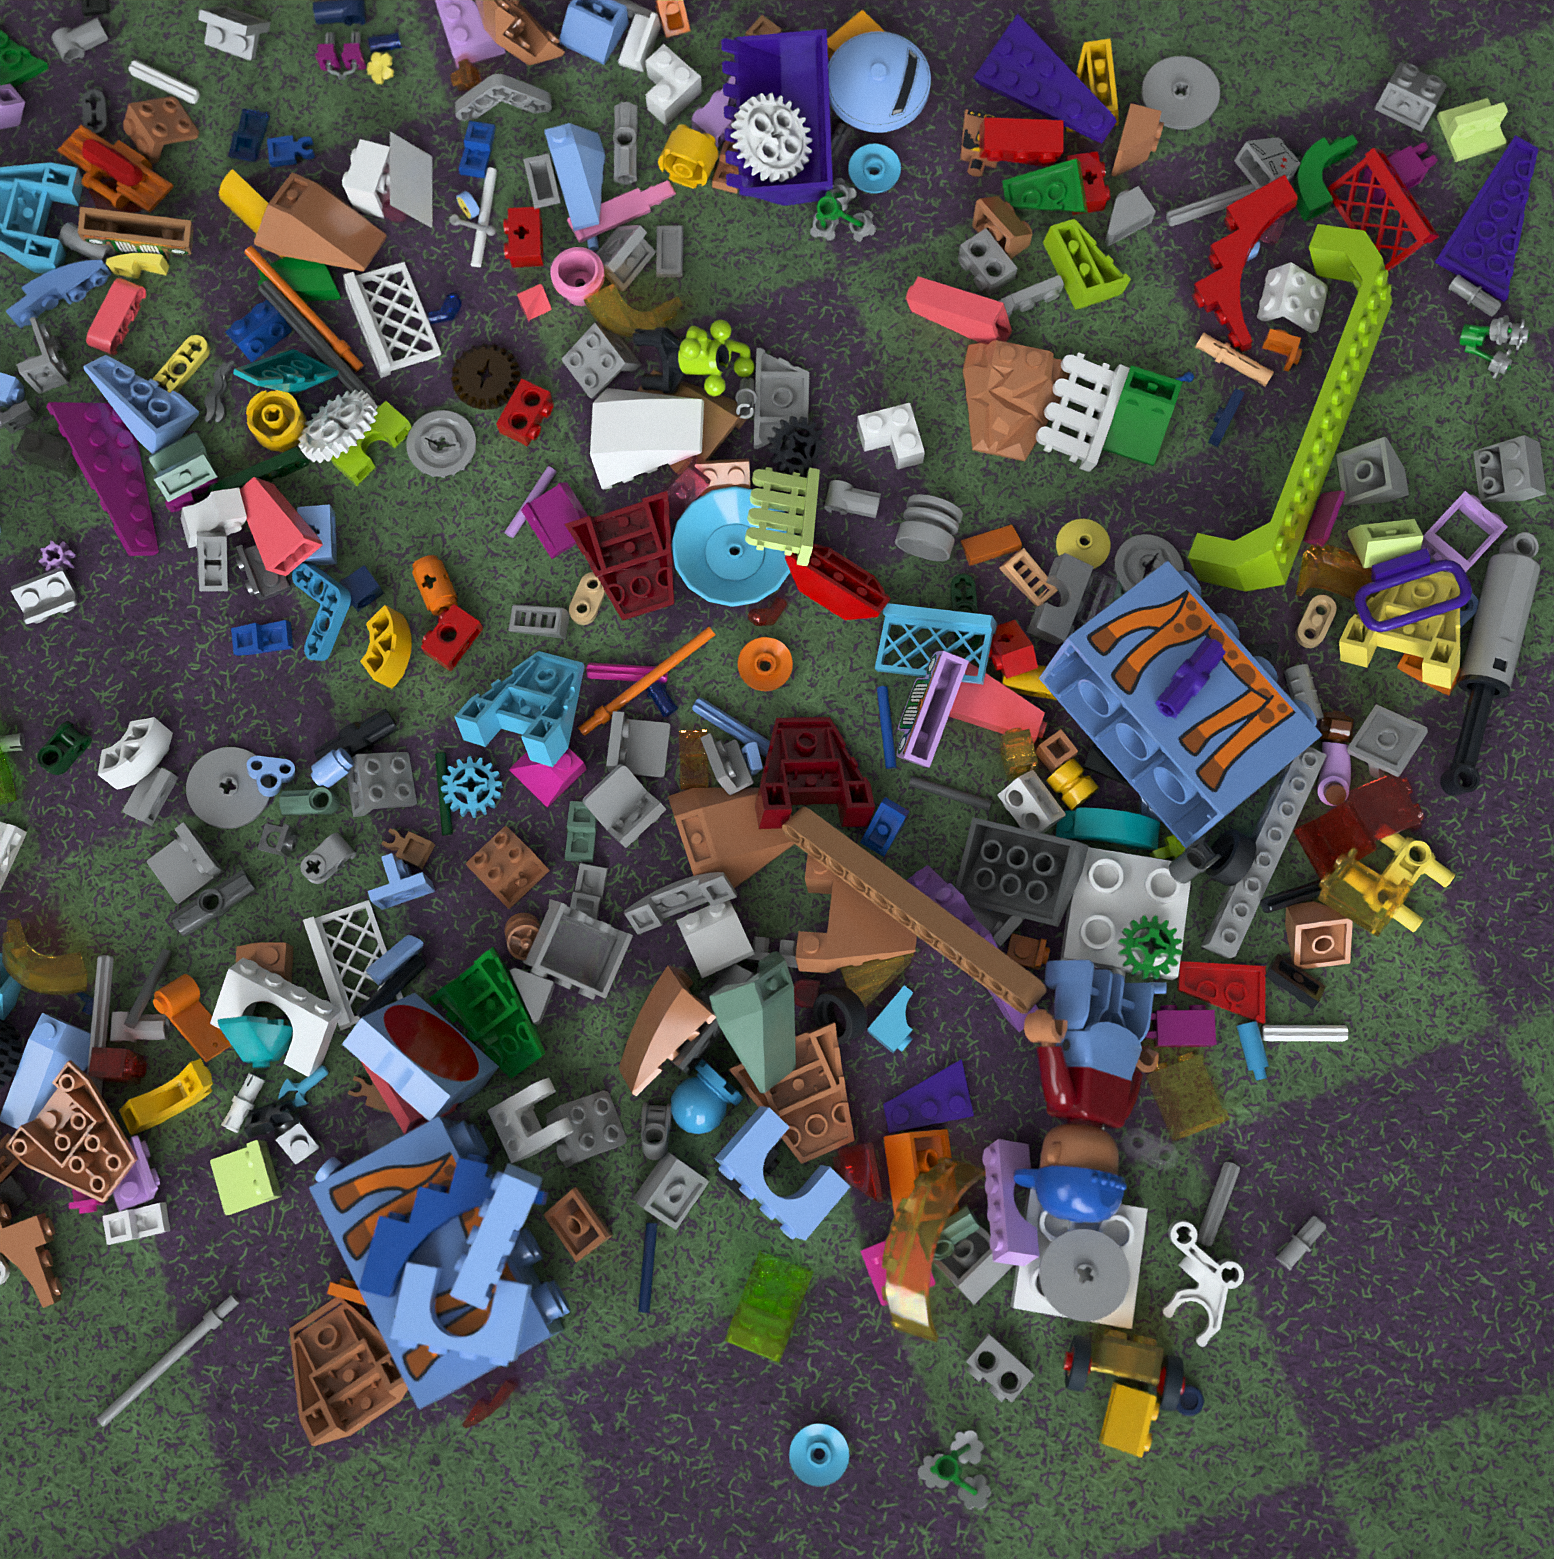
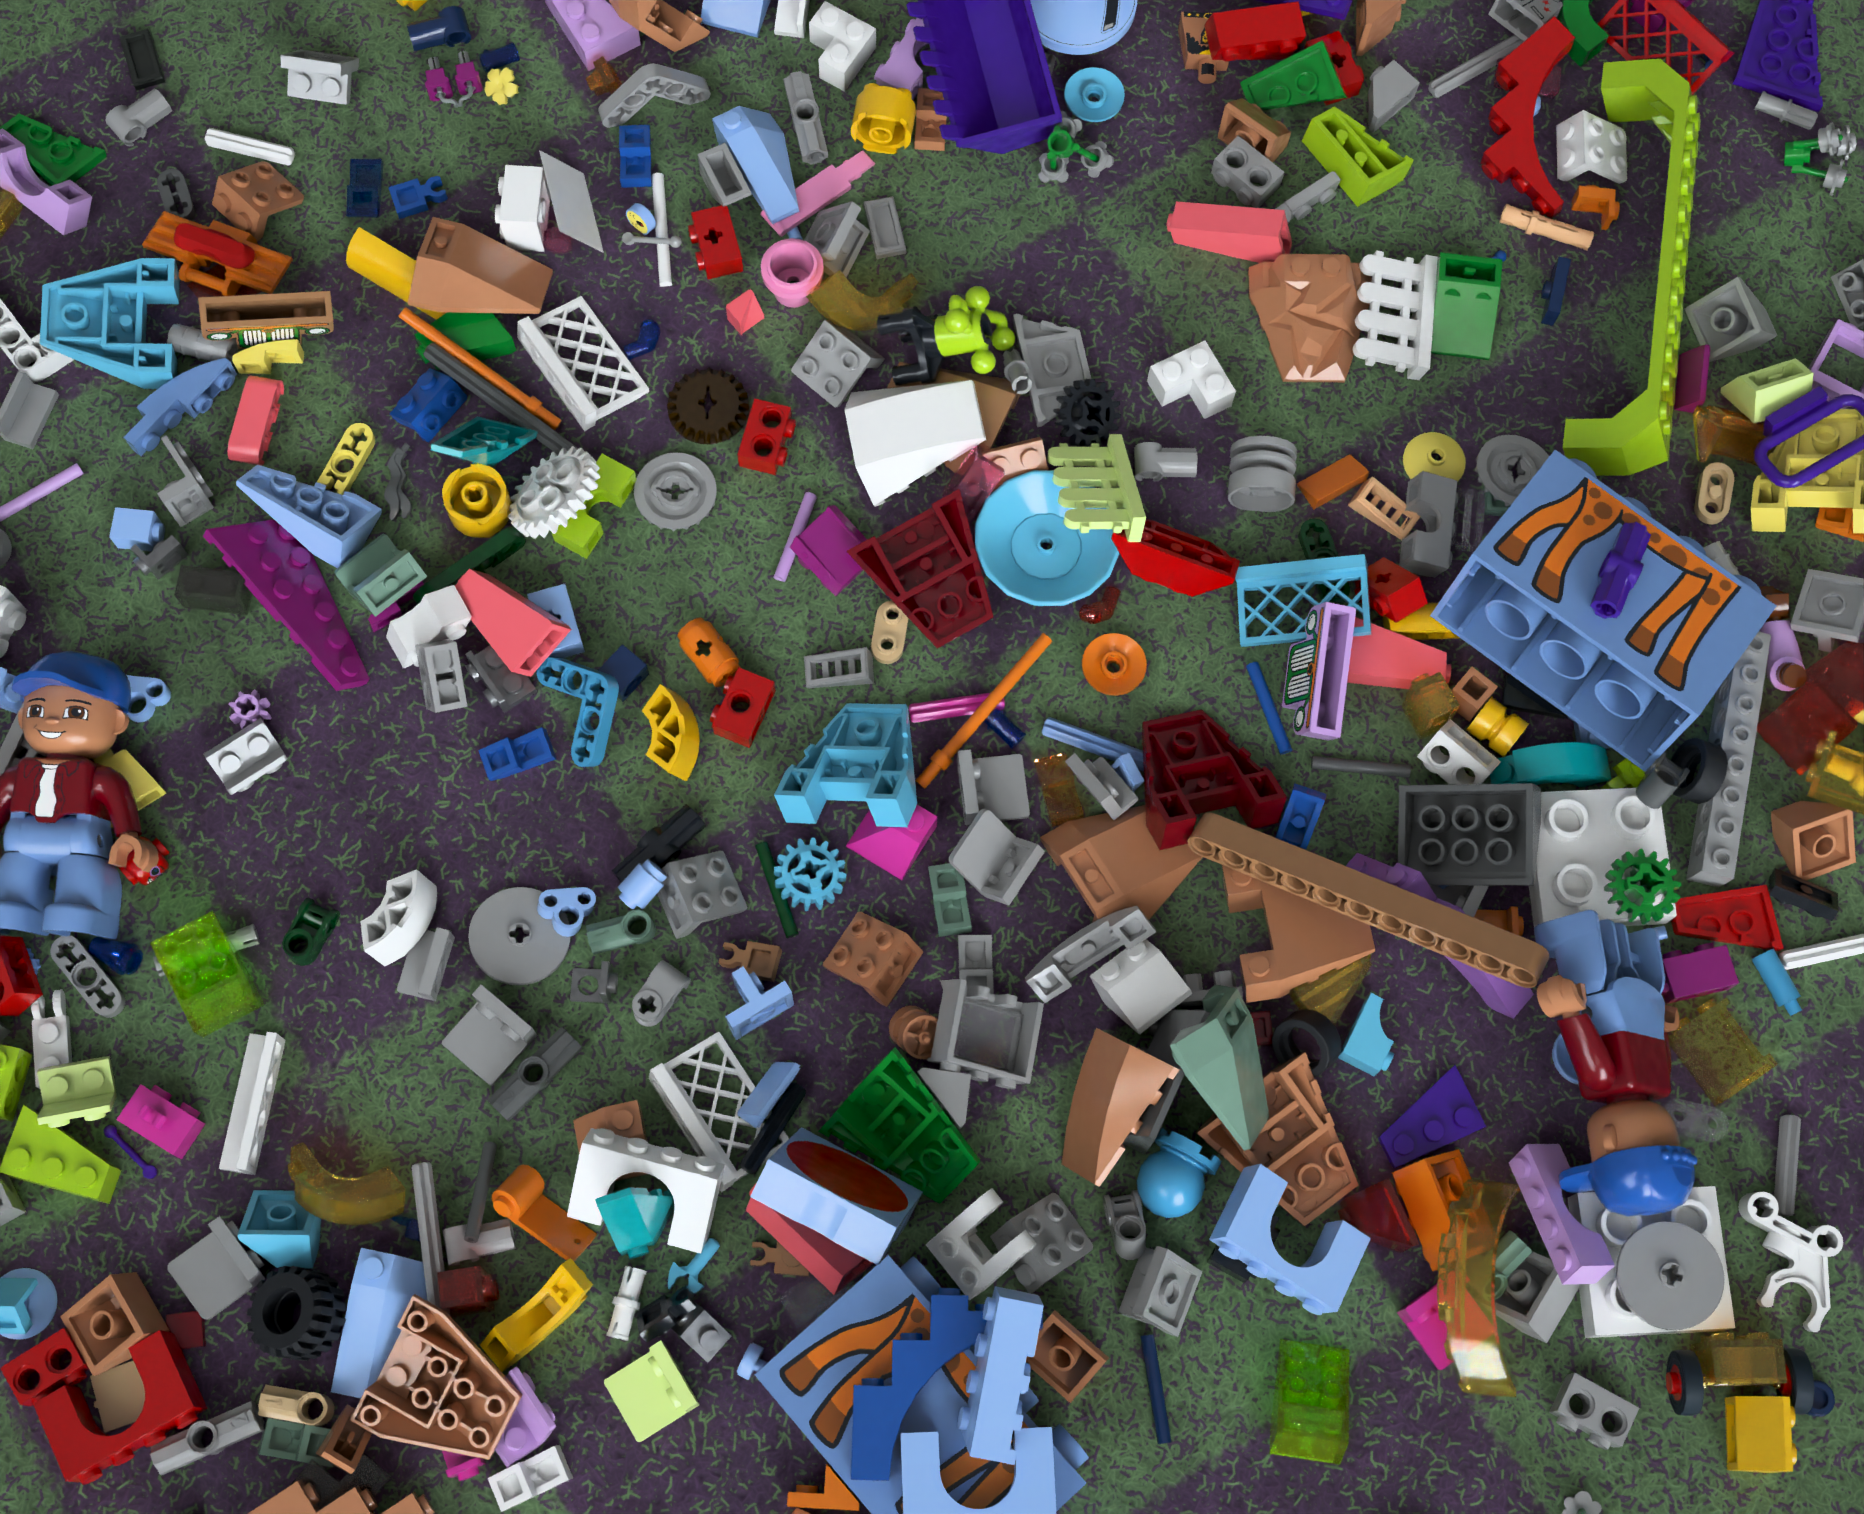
camera: 20 degrees left, 5 degrees down
white gear [731,93,812,183] -> none
black axle [1260,878,1332,913] -> none

